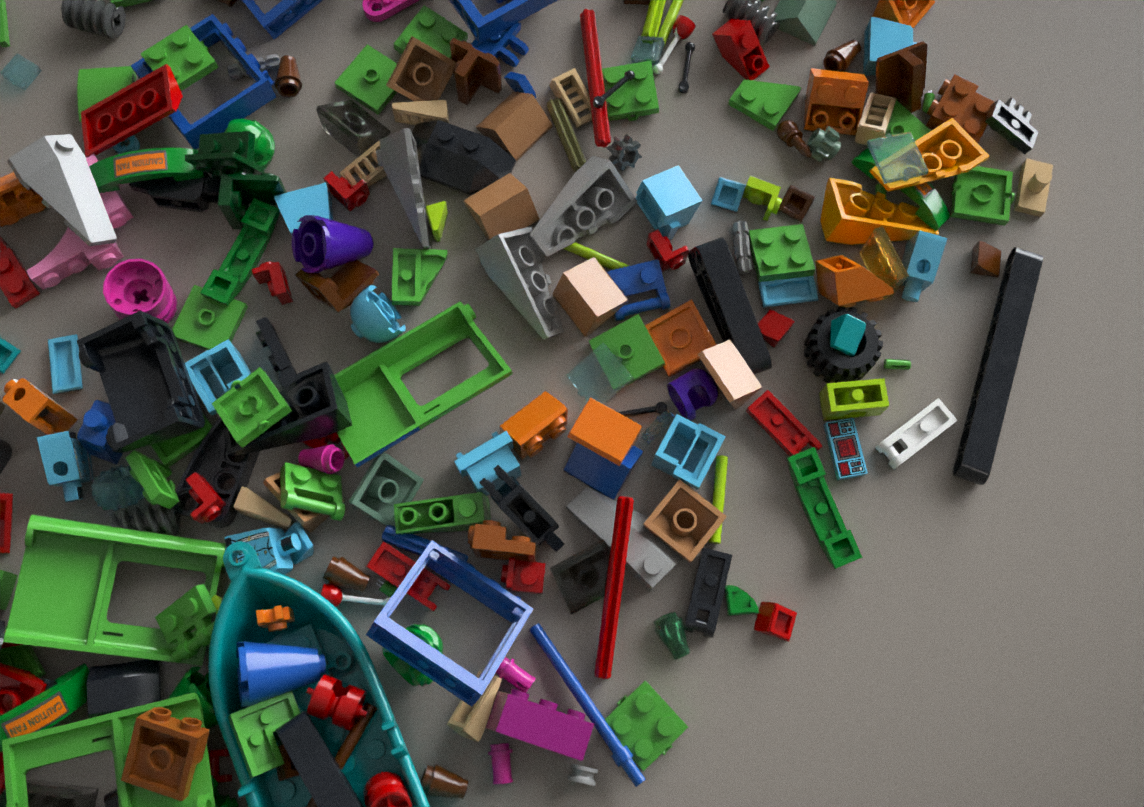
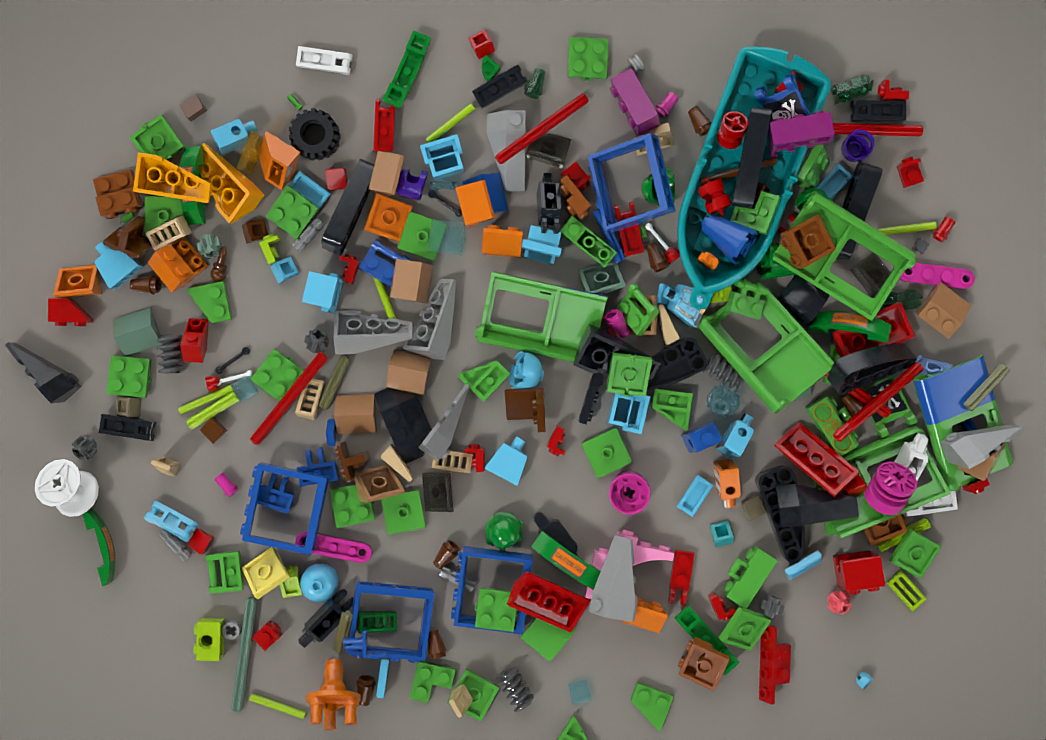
camera: 130 degrees left, 15 degrees up
black windscreen [77,310,205,453] -> none
bright green wing [125,450,179,509] -> none
dark green bracket [185,131,264,179] -> none
red bracket [186,472,226,524] -> none
green slope [200,198,280,306] -> none
dark green bracket [218,172,287,229] -> none
dark purple cone [291,215,374,273] -> none
lime slope [425,201,448,242] -> none
dark pink pin [496,657,536,693] -> none
blue bar [529,623,646,787] -> none
black hinge [593,70,635,108] -> none
medium nougat slope [643,479,727,563] -> none
lime brick [819,378,889,421] -> none
tile [823,418,868,480] -> none
teal slope [830,314,866,356] -> none
clear light blue piece [867,131,929,184] -> none
black beam [953,247,1043,485] -> none
black hinge [984,97,1039,154] -> none
tan tile [1014,158,1053,217] -> none

